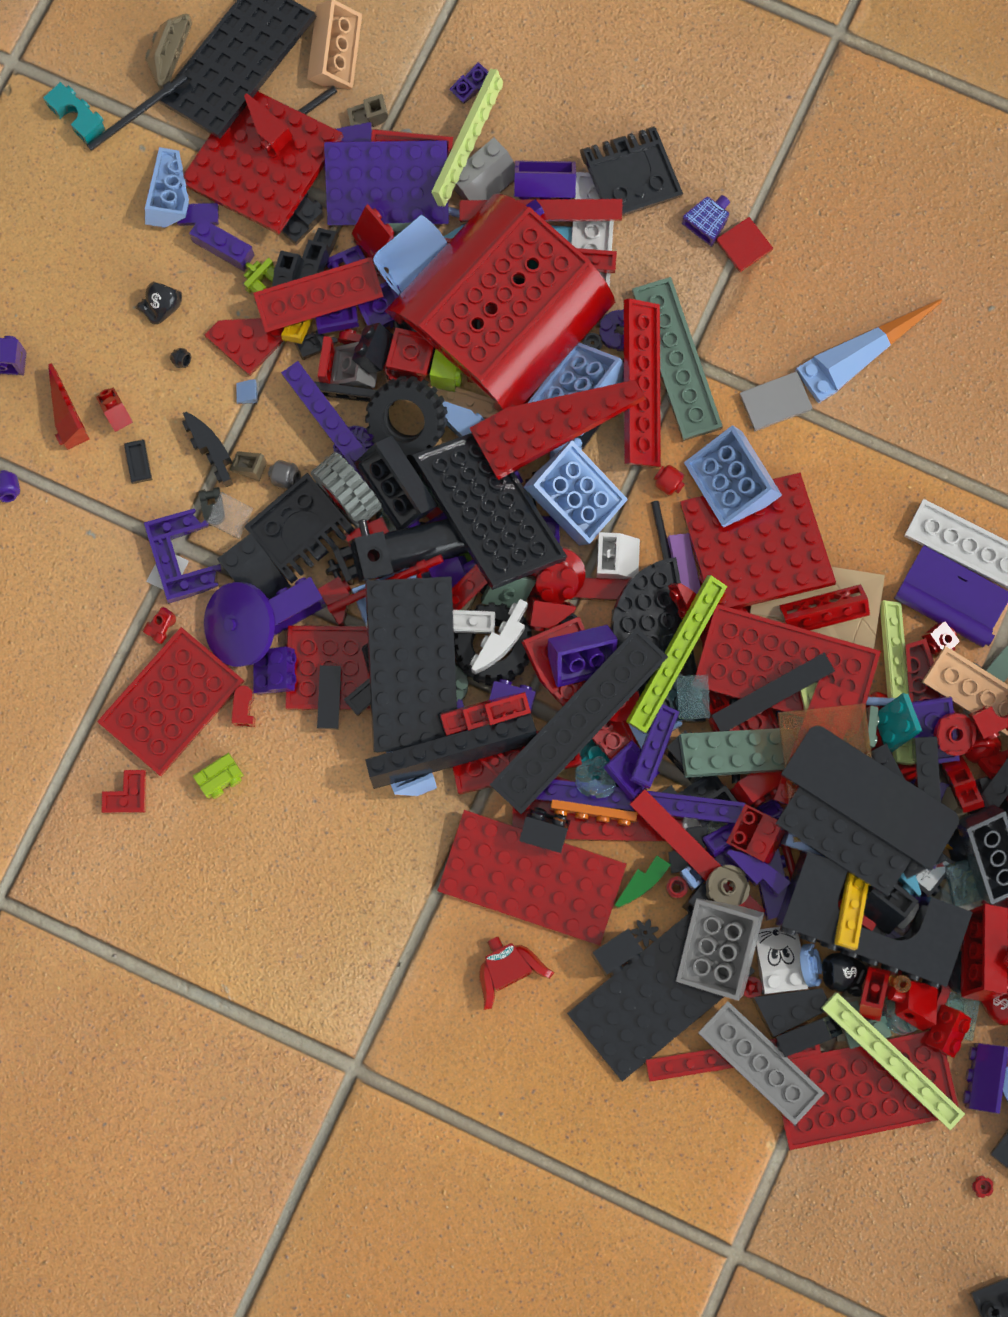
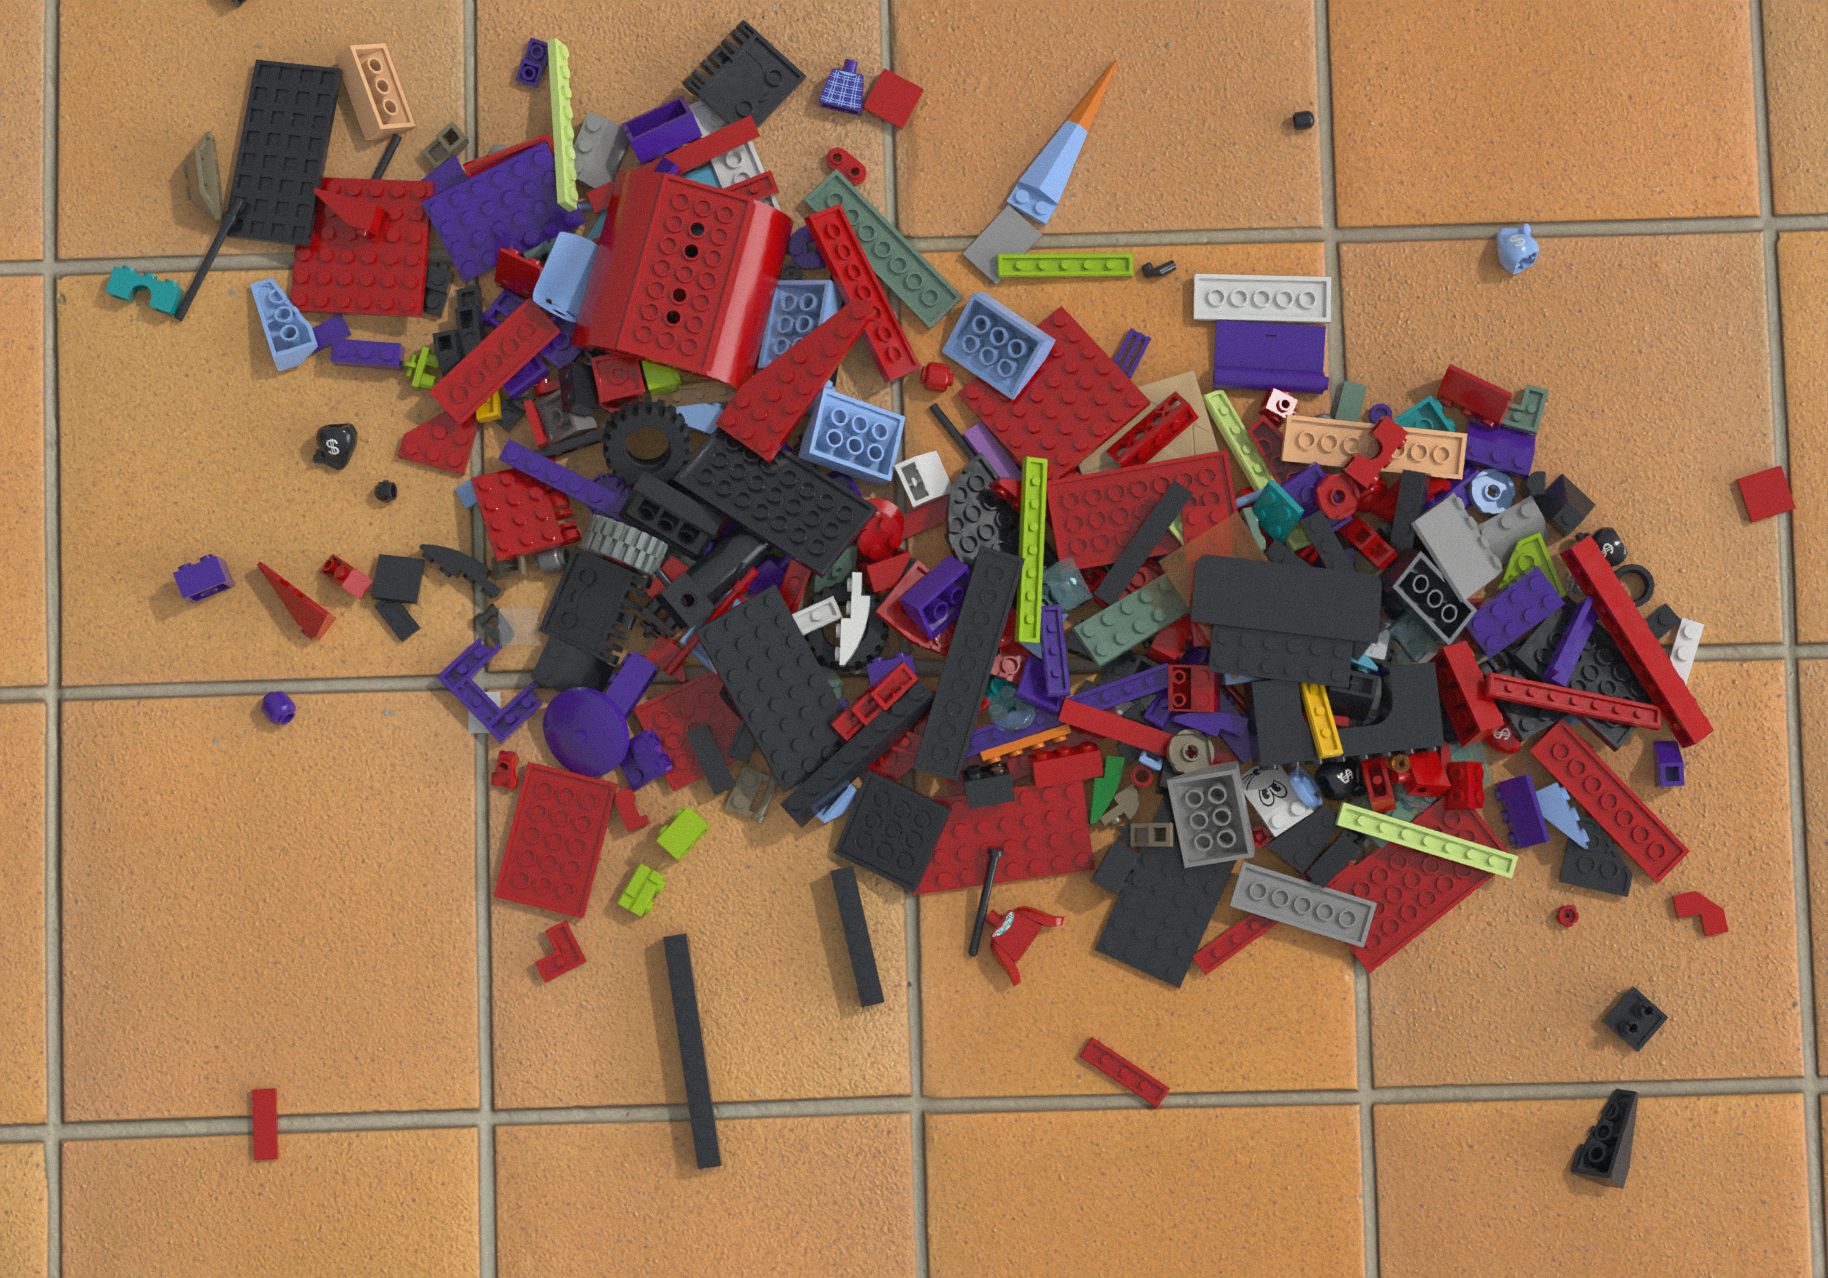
camera: 30 degrees left, 5 degrees up
none -> black tile [371,554,425,605]
none -> red hinge [471,457,581,562]
none -> lime brick [656,806,711,861]
none -> black brick [663,933,723,1169]
none -> dark tan plate [725,765,780,824]
none -> red plate [826,147,866,186]
none -> black brick [830,866,885,1007]
none -> black plate [834,769,952,893]
none -> black bar [968,847,1004,957]
none -> lime tile [997,253,1133,278]
none -> red brick [1028,741,1103,789]
none -> red tile [1080,1037,1170,1108]
none -> dark tan brick [1099,784,1139,827]
none -> dark purple tile [1114,328,1151,379]
none -> dark tan brick [1130,823,1174,847]
none -> black arm [1141,260,1176,279]

